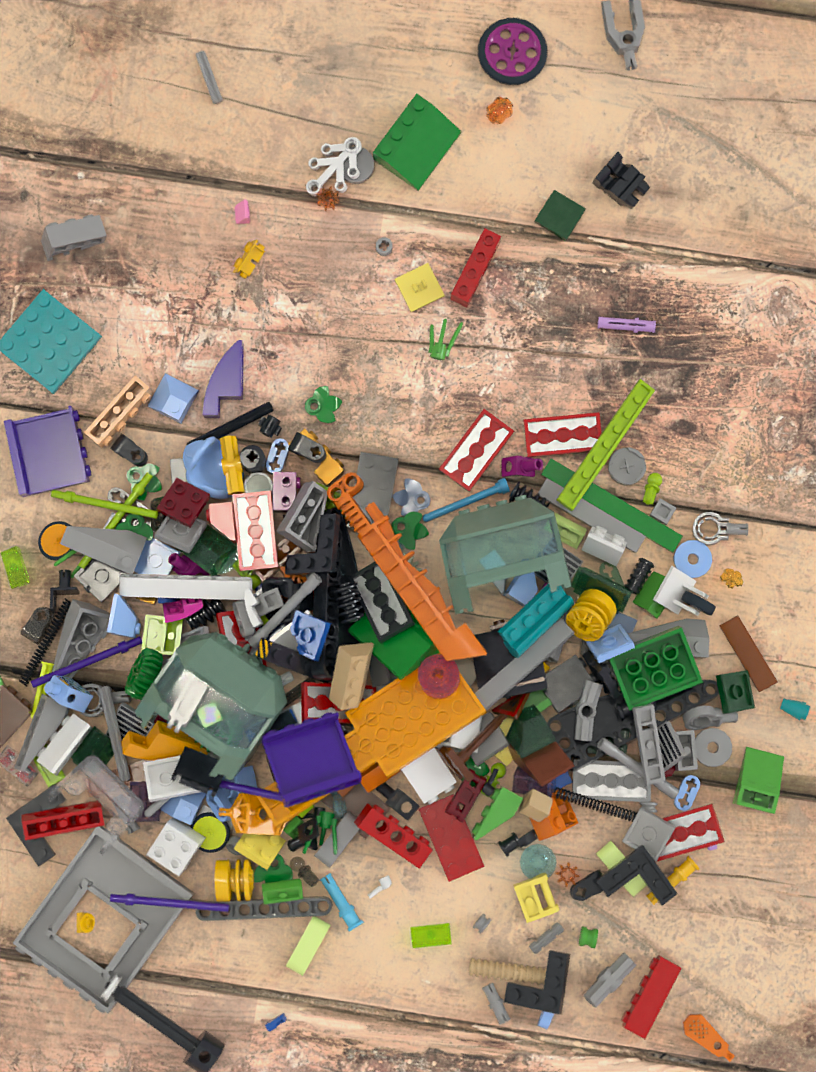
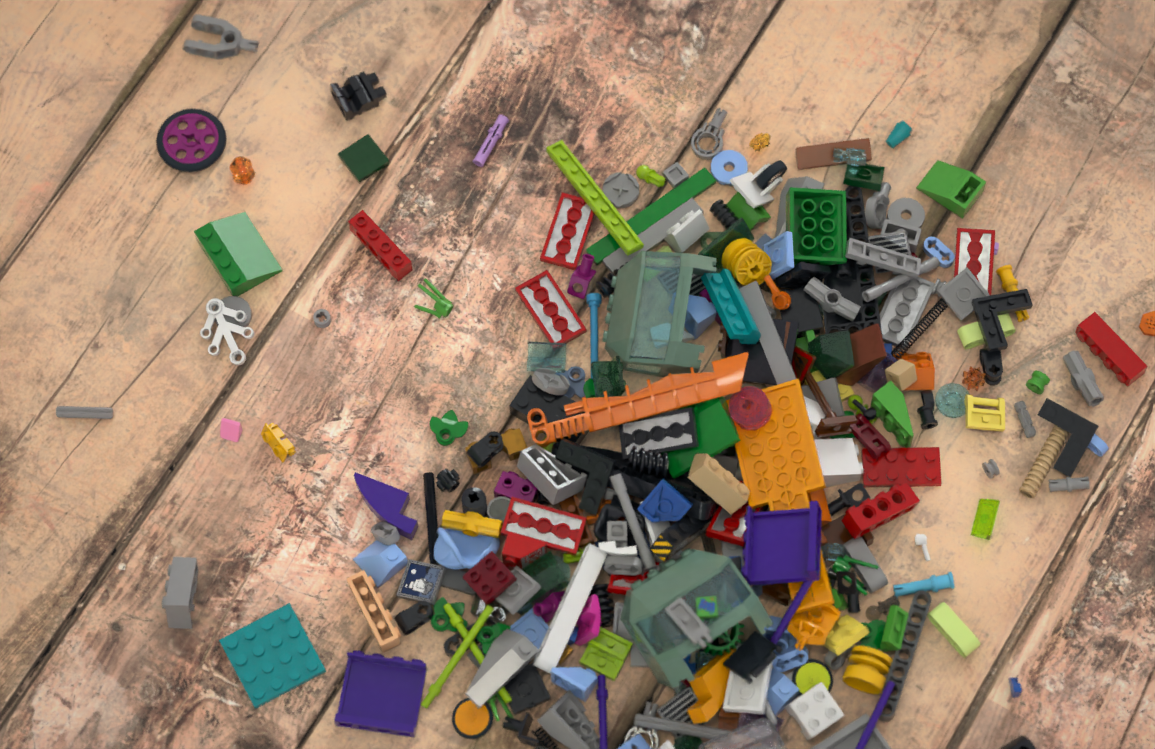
camera: 65 degrees left, 15 degrees down
green gear [125,648,163,700] -> none
light blue beam [266,438,289,474] -> none
clear orange gear [316,186,340,211] -> none
light yellow piece [394,263,445,312] -> none
none -> light grey beam [371,522,400,545]
none -> tile [397,559,446,605]
none -> clear light blue panel [527,342,566,373]
none -> light grey tile [532,368,570,395]
none -> clear green bracket [591,356,626,398]
none -> orange plate [763,275,791,310]
none -> clear light blue plate [833,148,866,166]

